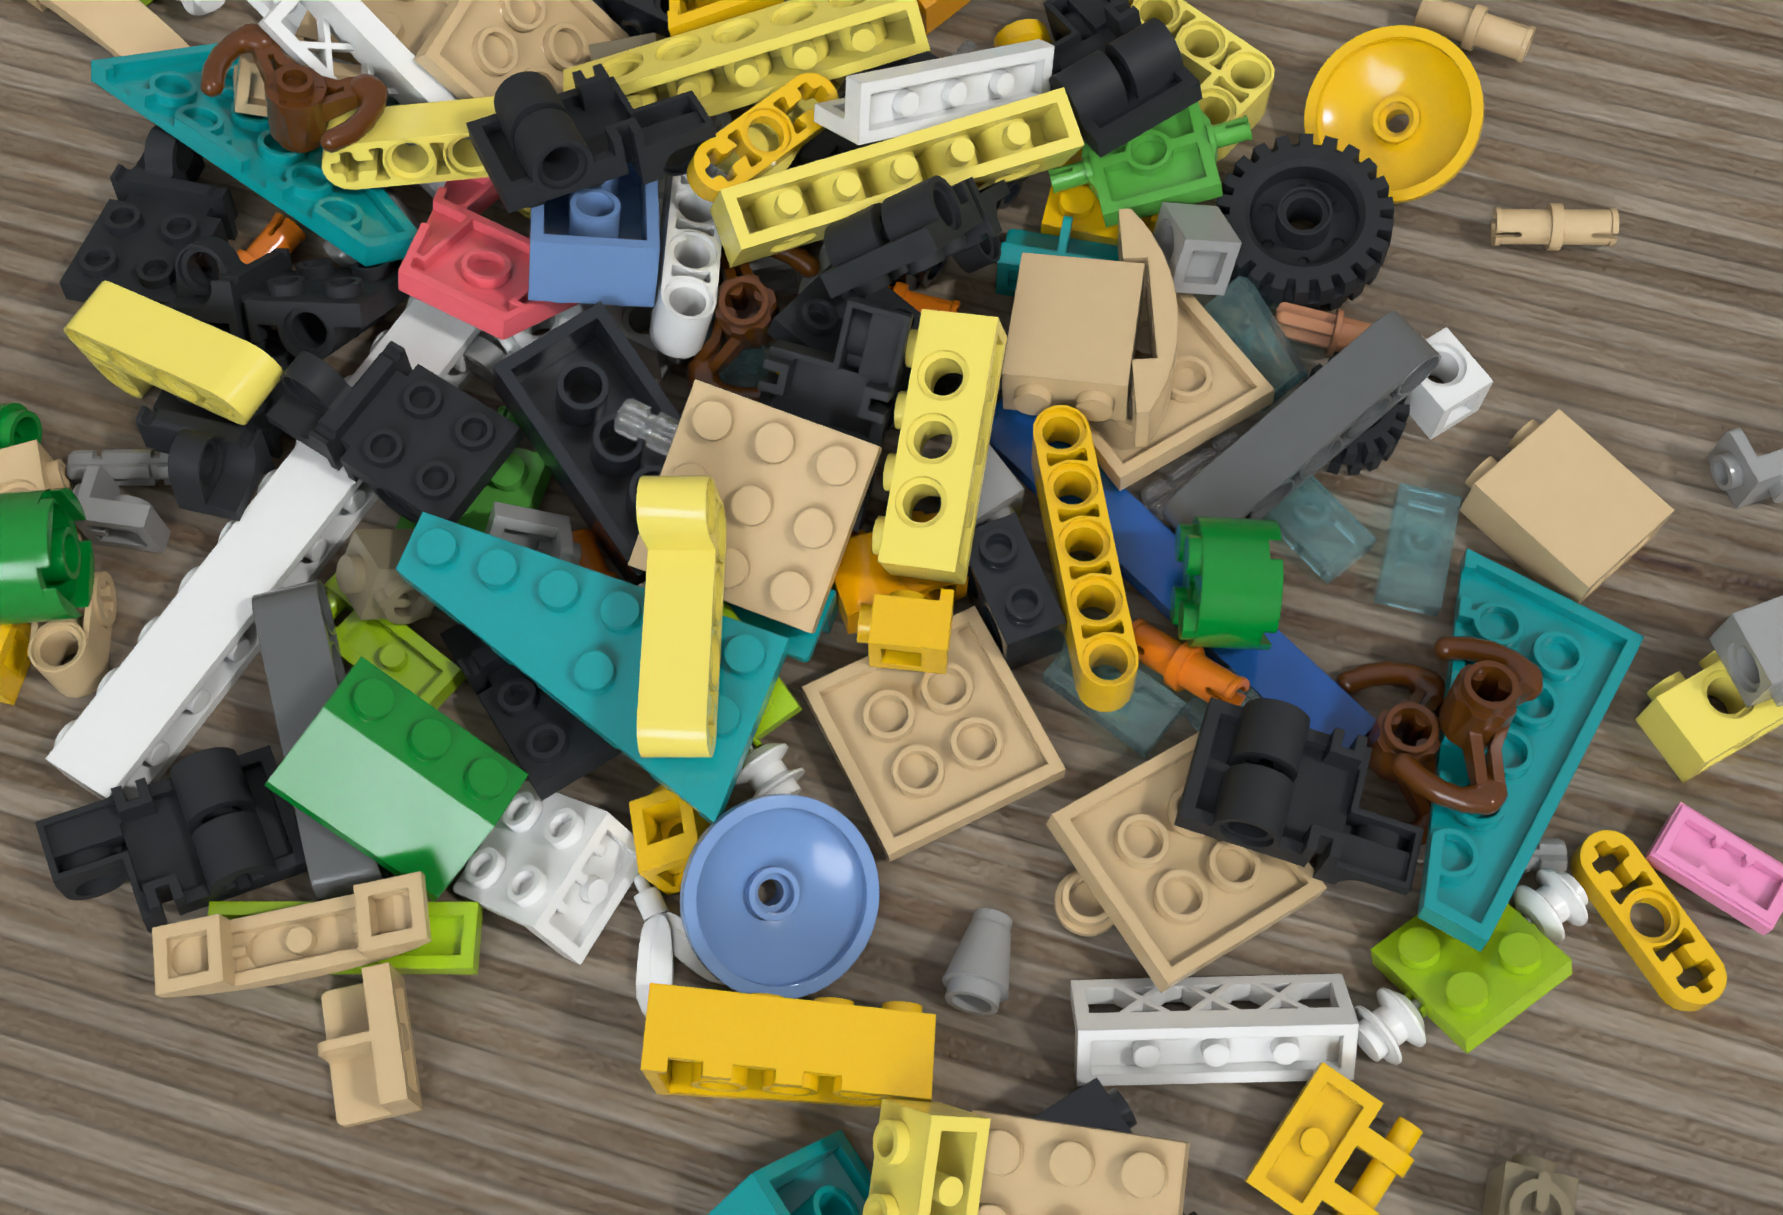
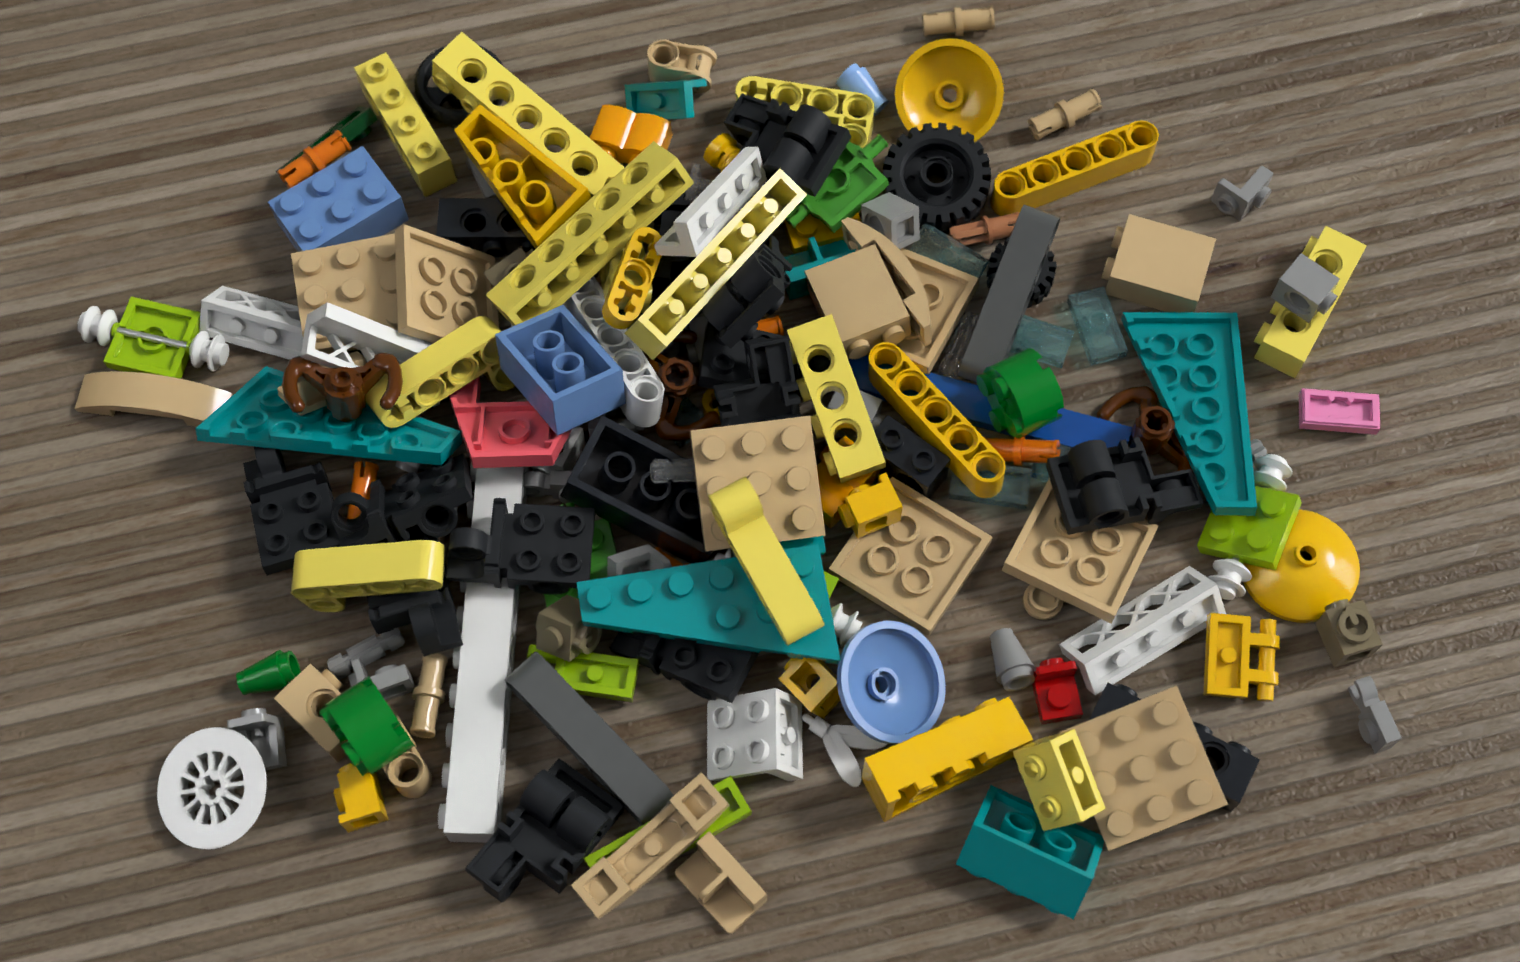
camera: 30 degrees left, 0 degrees up
slope [264,656,529,902] -> none
black plate [466,63,716,213] -> none
reddish brown piece [1391,636,1543,815] -> none
white brick [1404,327,1493,440] -> none
yellow beam [1571,830,1727,1012] -> none
none -> tan pin [409,653,448,738]
none -> light blue cone [836,63,889,116]
none -> yellow beam [990,120,1159,216]
none -> red bracket [1032,658,1083,725]
none -> yellow dish [1243,509,1360,623]

